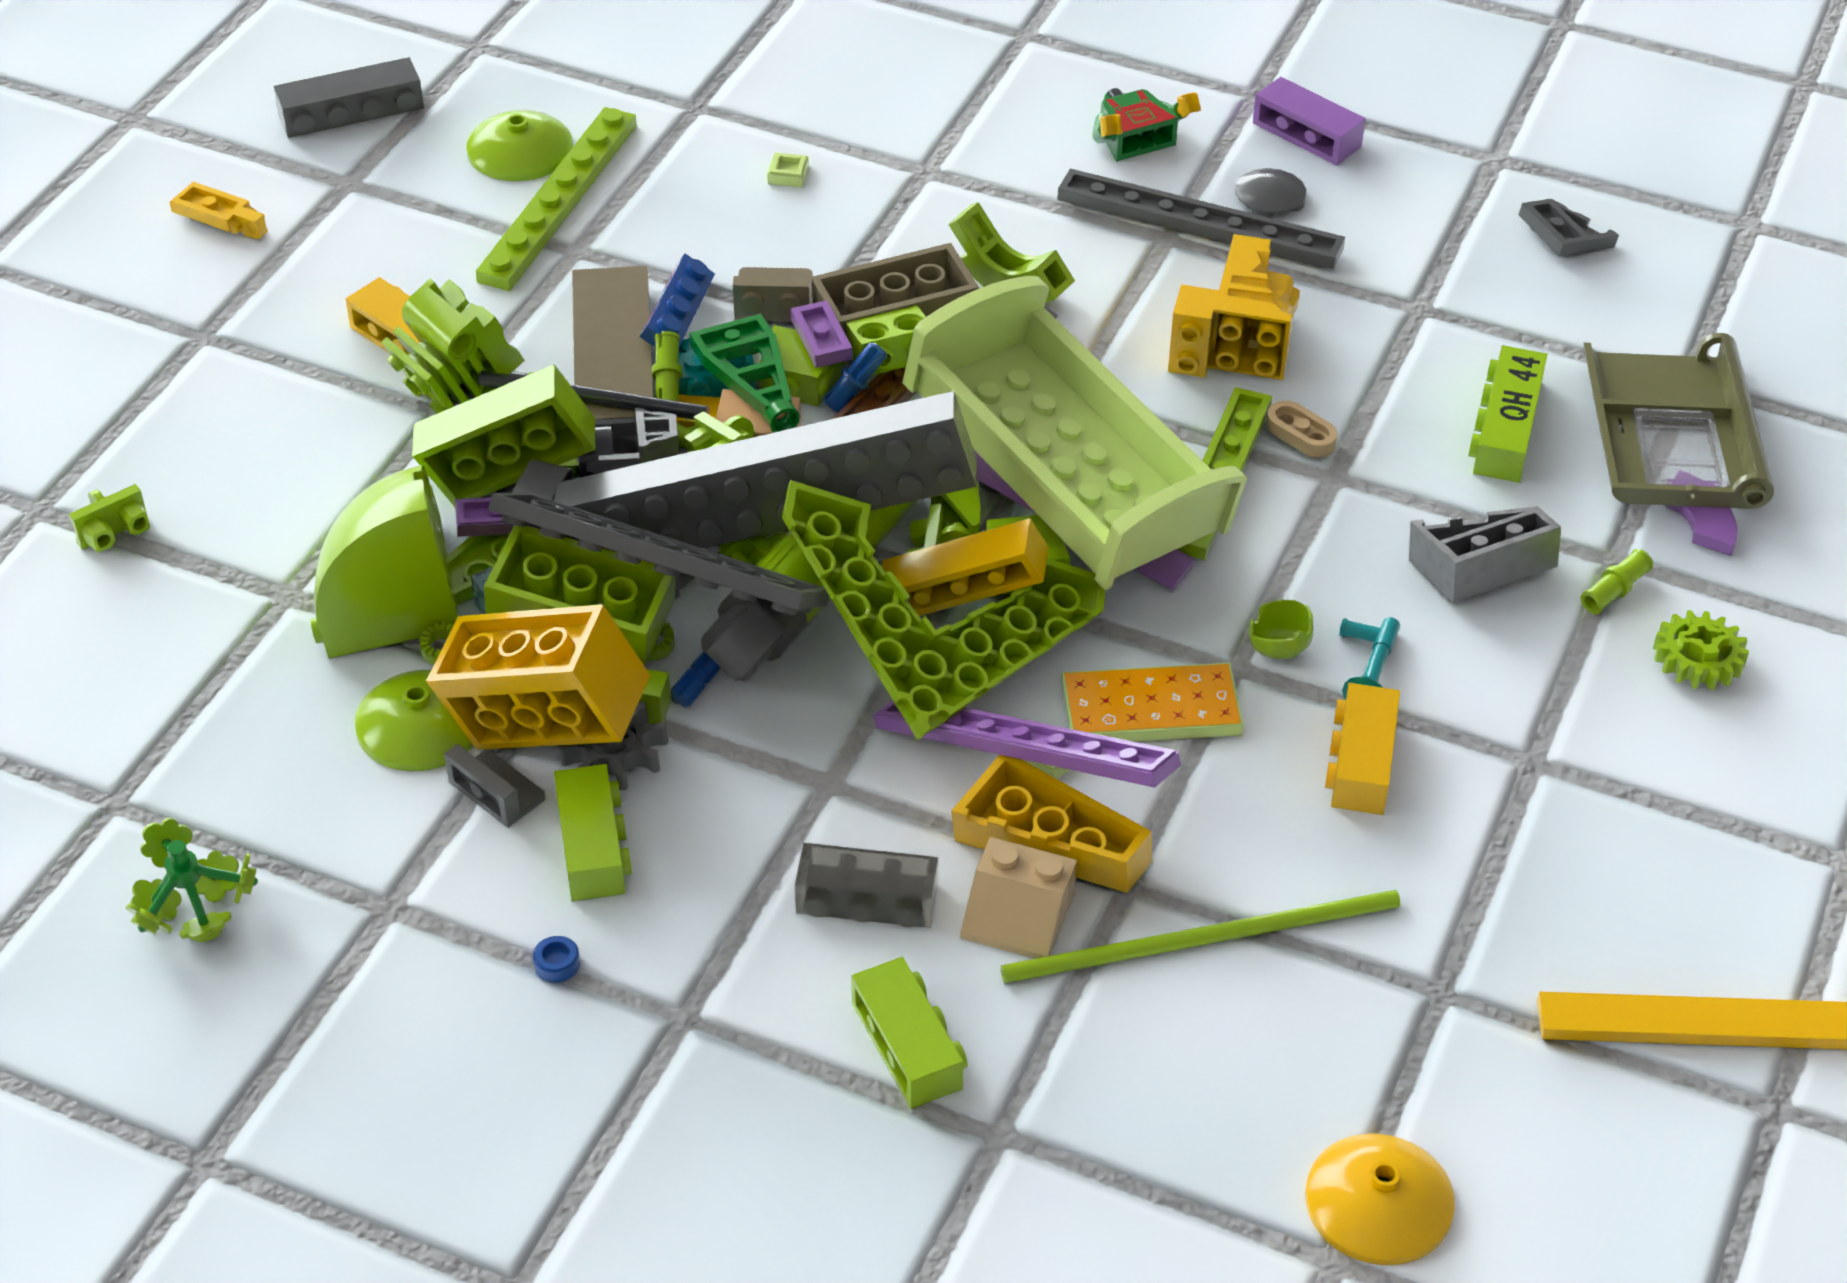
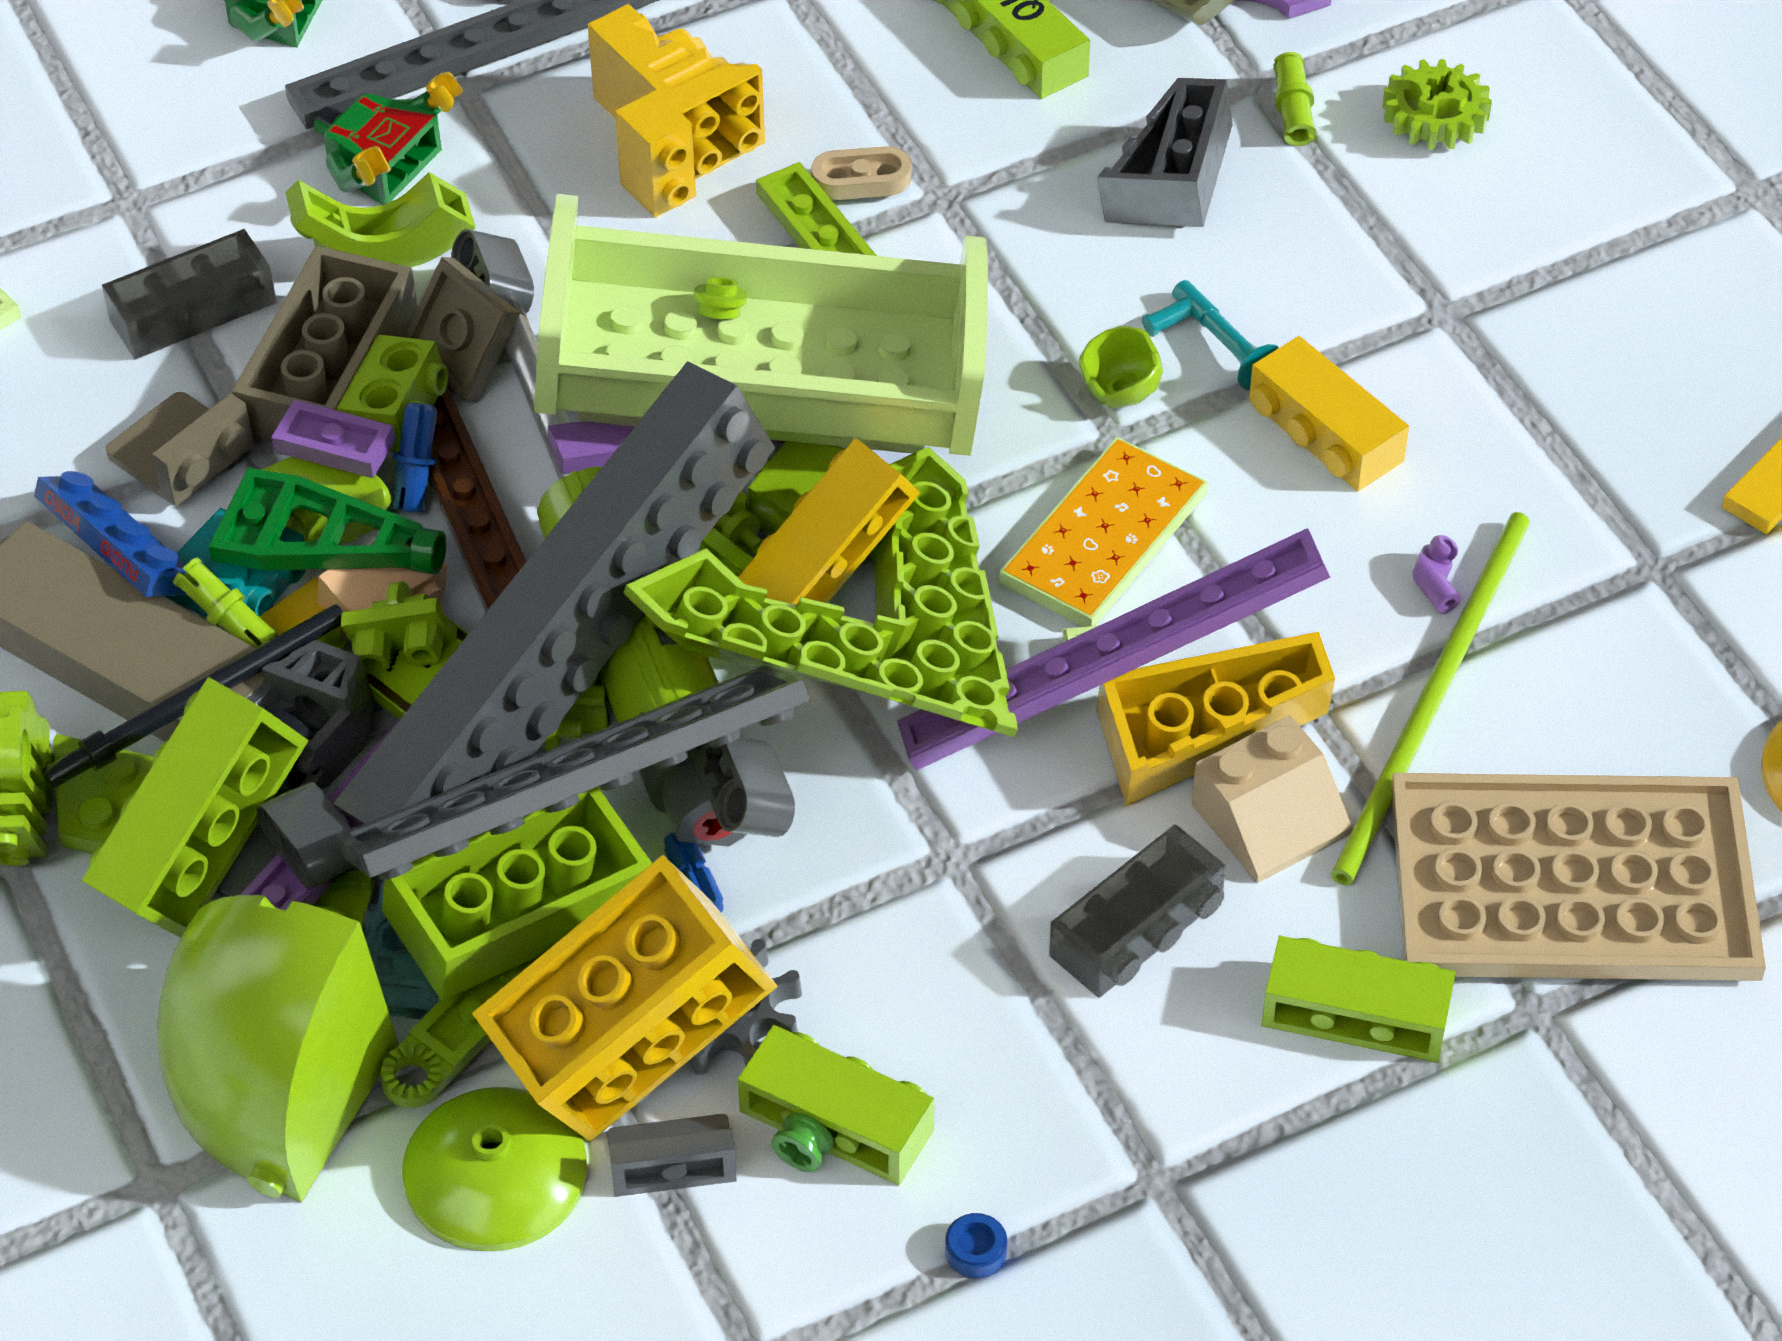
camera: 50 degrees left, 5 degrees up
none -> clear smoke brick [102,229,277,360]
none -> torso [314,72,463,205]
none -> lime plate [694,277,748,319]
none -> bright green bush [771,1113,834,1172]
none -> tan plate [1392,773,1766,981]
none -> medium lavender arm [1412,535,1461,614]

